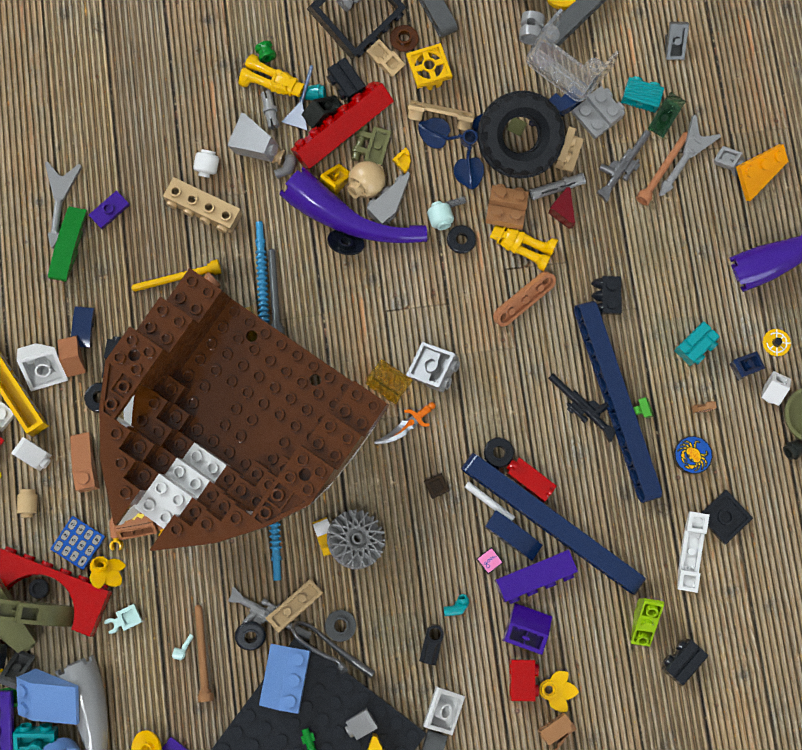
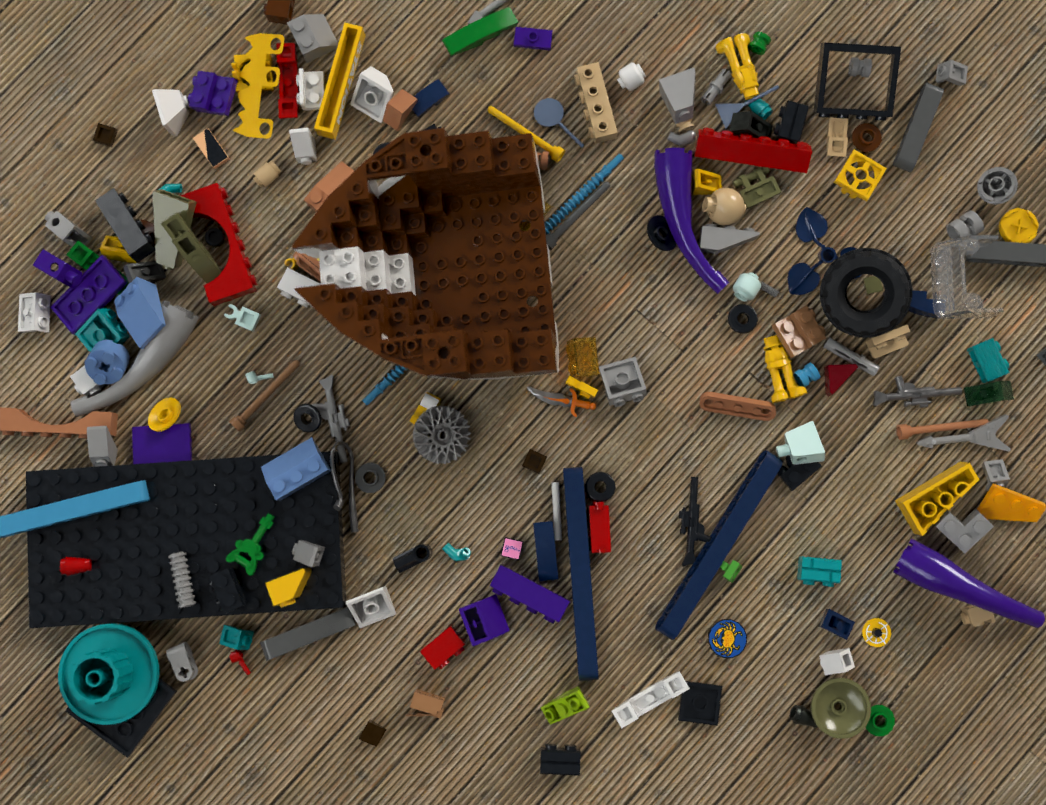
camera: 60 degrees right, 5 degrees up
tile [50,516,106,570] -> none
yellow plate [89,556,126,589] -> none
tan tile [265,578,323,634] -> none
yellow tile [392,147,411,174] -> none
tan brick [407,100,475,131] -> none
yellow plate [539,671,579,712] -> none
light grey plate [571,86,625,140] -> none
medium nougat tile [692,401,717,413] -> none
none -> white brick [277,267,321,308]
none -> sand blue piece [534,98,584,148]
none -> yellow plate [565,376,598,400]
none -> light aqua torso [776,421,825,465]
none -> dark azure wheel [793,362,820,387]
none -> yellow wedge [895,461,979,536]
none -> light grey brick [934,508,994,553]

